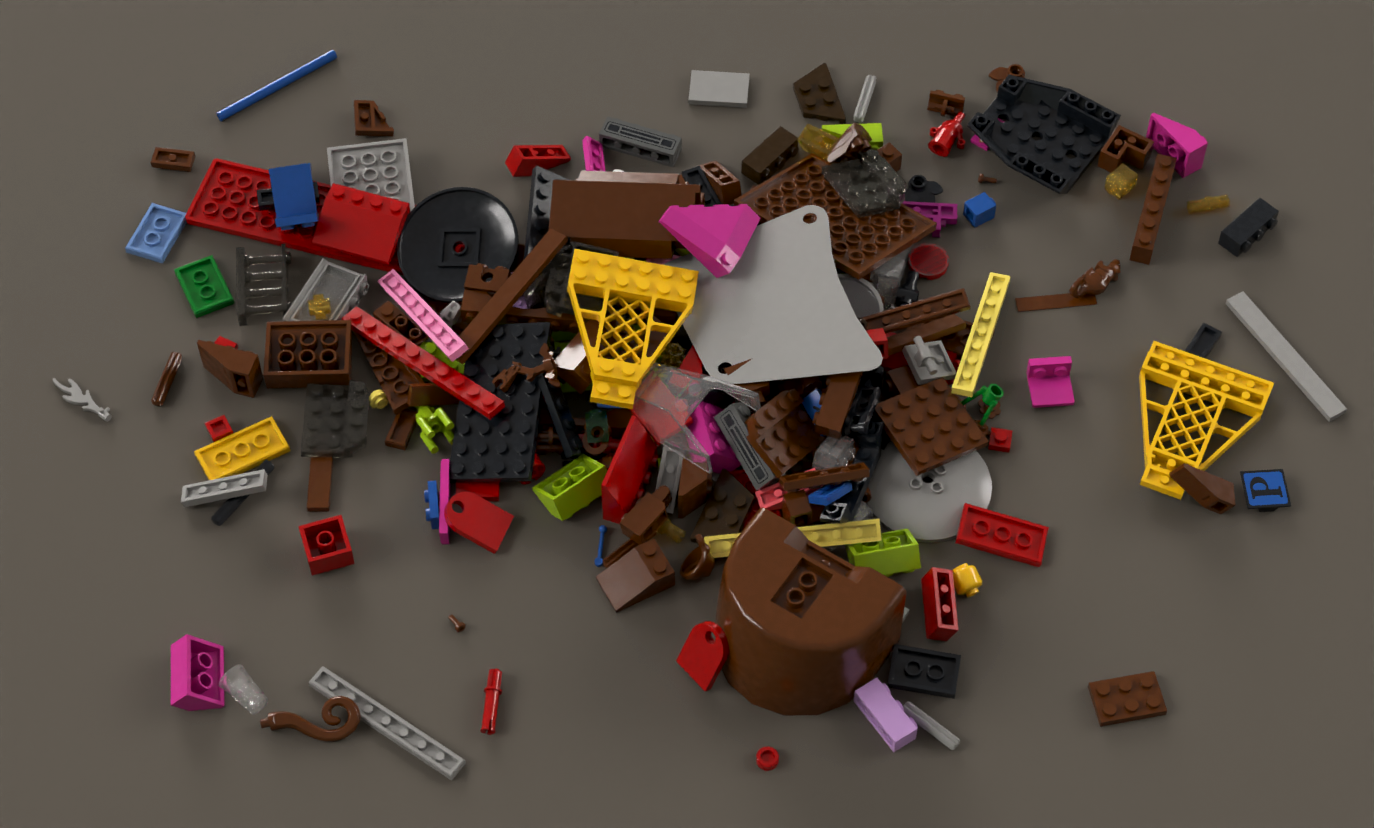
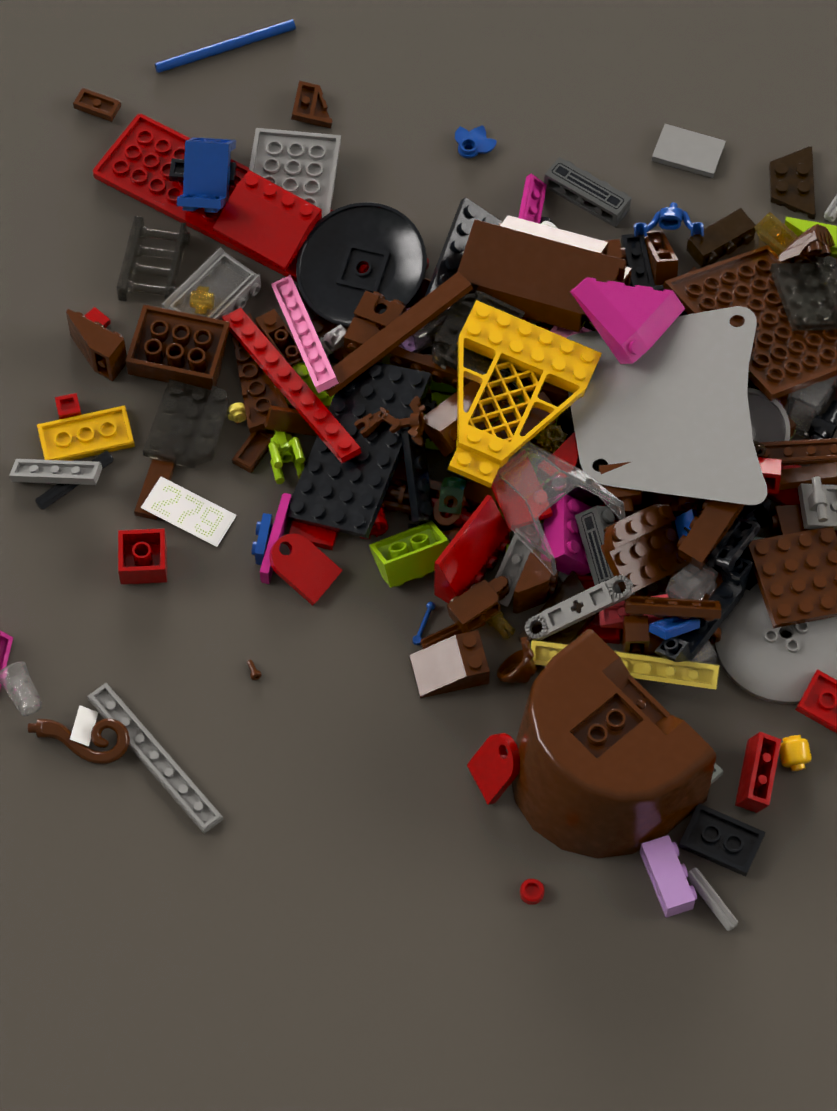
camera: 15 degrees right, 5 degrees up
medium blue tile [125,203,187,264] -> none
reddish brown axle [151,352,182,407] -> none
green tile [174,255,235,318] -> none
red axle [480,668,502,735] -> none
red slope [505,145,571,177] -> none
lime slope [845,529,921,577] -> none
none -> white sticker [70,705,98,746]
none -> white sticker [141,477,237,547]
none -> blue plate [455,125,497,158]
none -> light grey piece [524,575,633,640]
none -> blue piece [634,202,704,237]

